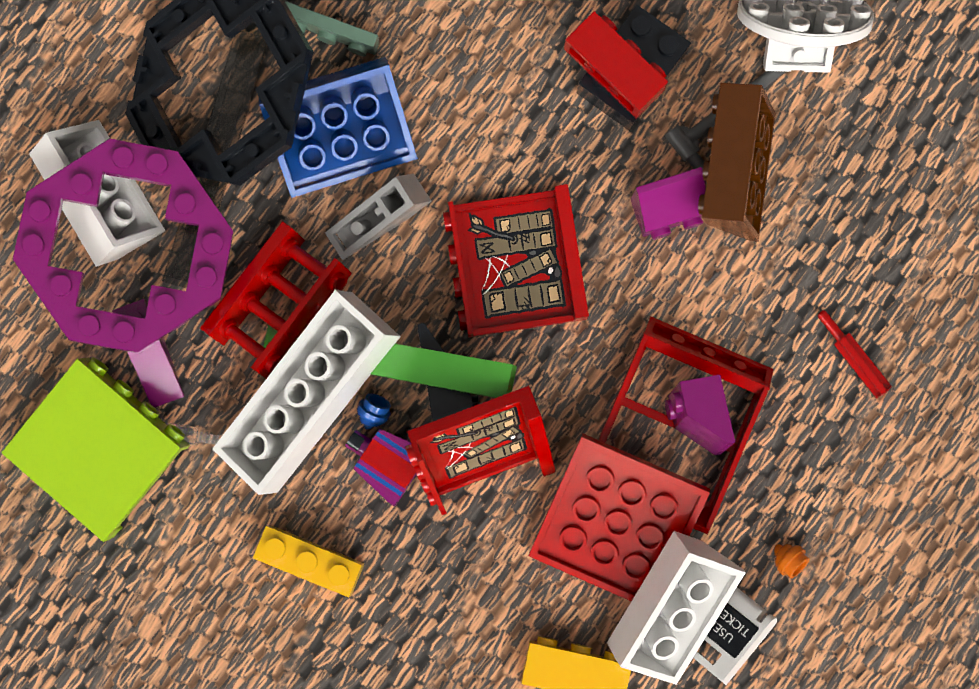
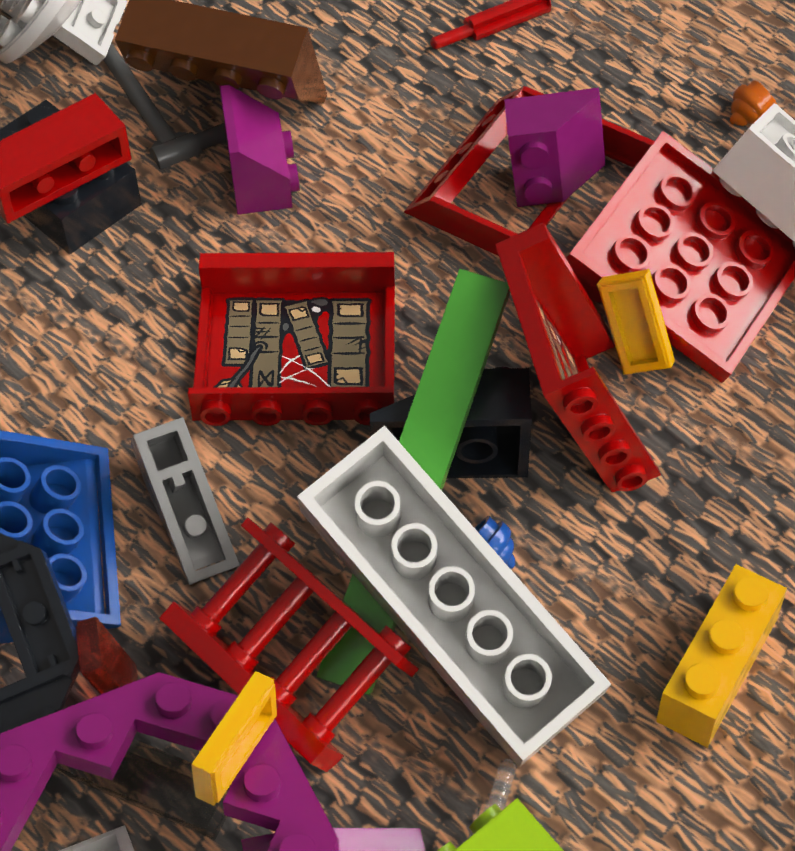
camera: 80 degrees left, 30 degrees down
torso [345,429,416,506] -> none
none -> clear red tile [76,617,138,695]
none -> yellow tile [191,671,277,806]
none -> yellow tile [597,269,675,375]

